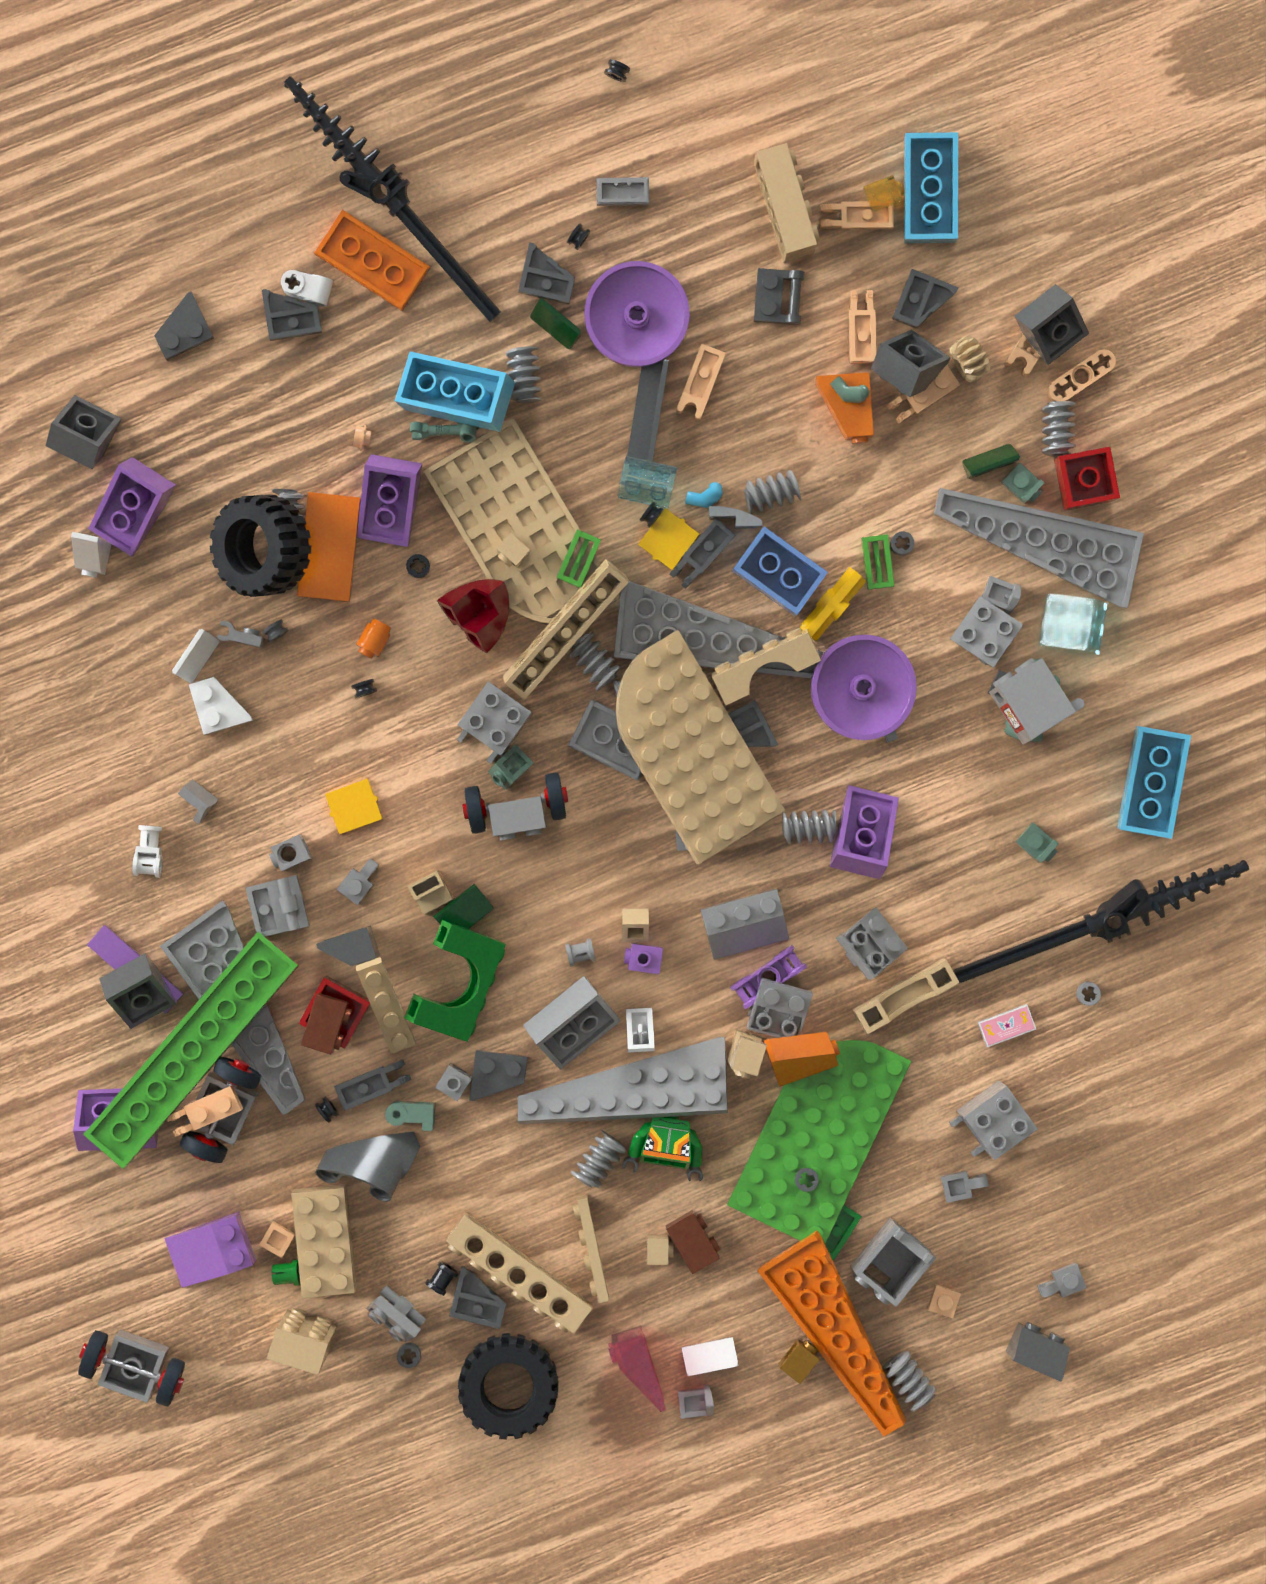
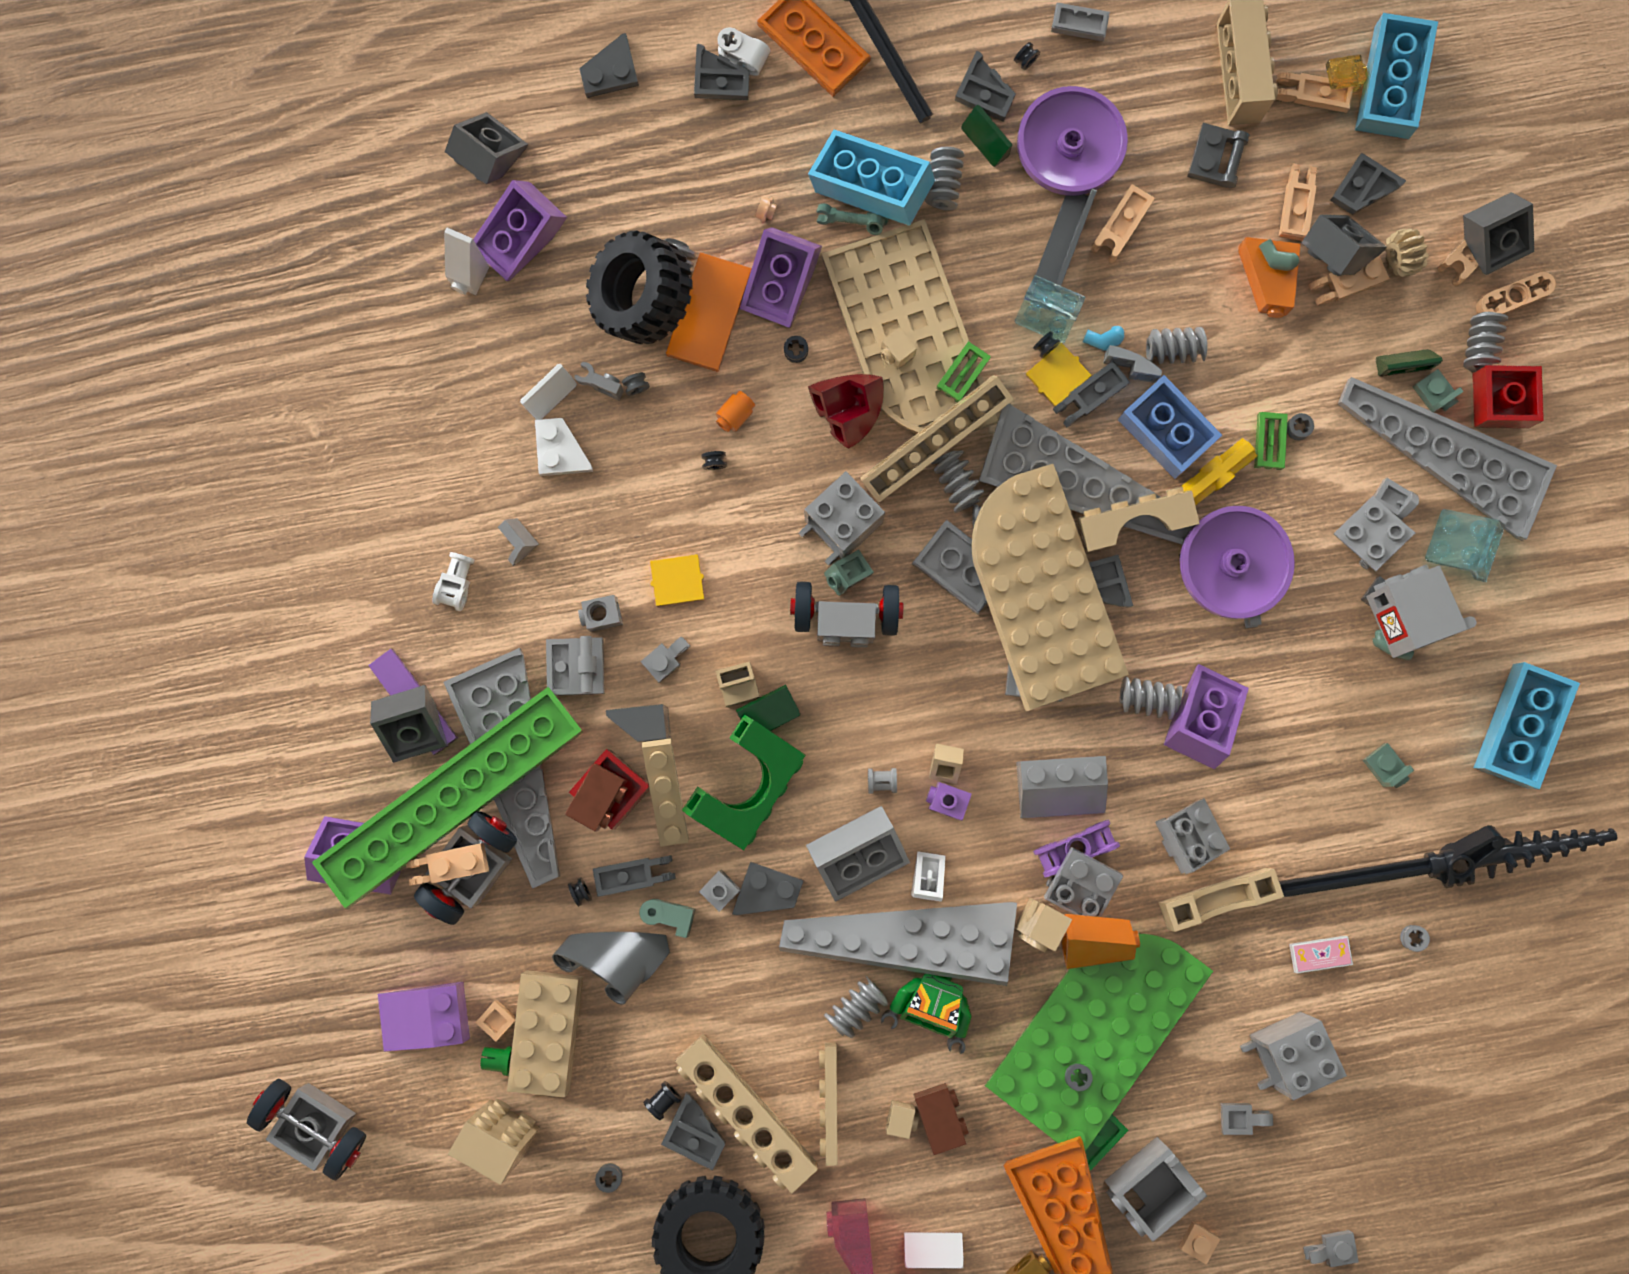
camera: 10 degrees right, 5 degrees down
light grey plate [366,1285,426,1342] -> none

